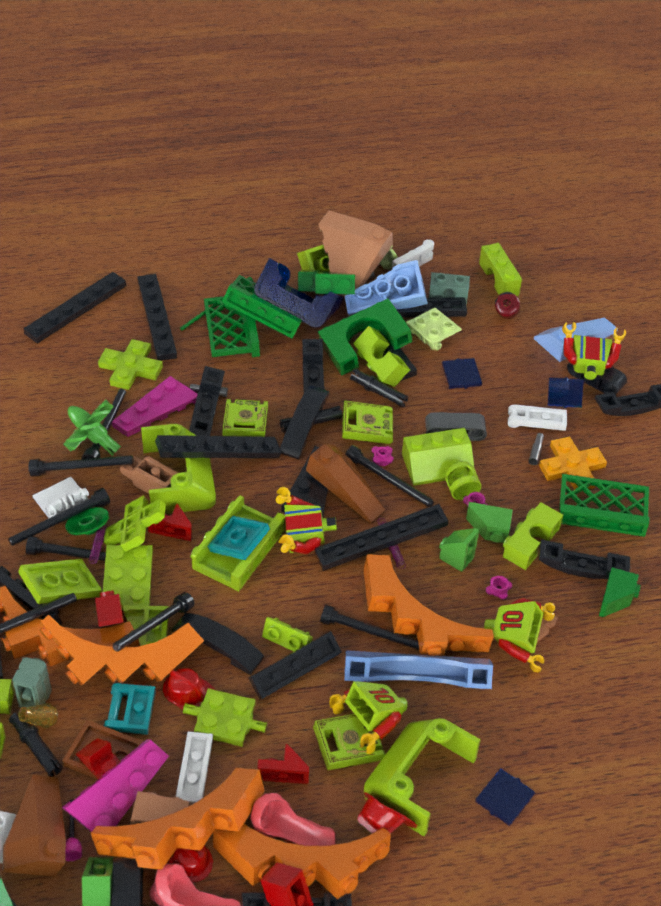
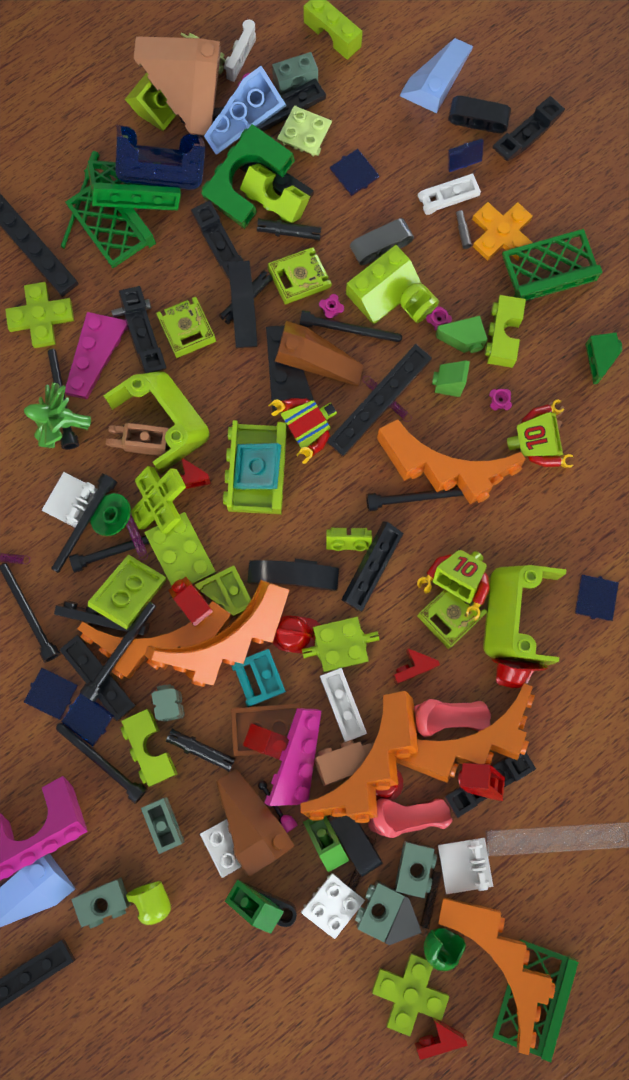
camera: 25 degrees left, 30 degrees up
clear yellow cone [18,703,58,728] -> none
black piece [28,455,134,477] -> none
black piece [112,592,194,652] -> none
black plate [155,435,282,458] -> none
green arch [298,270,355,294] -> none
medium blue arch [344,650,493,689] -> none
dark red head [495,292,521,319] -> none
black slope [539,540,630,579] -> none
torso [562,322,626,380] -> none

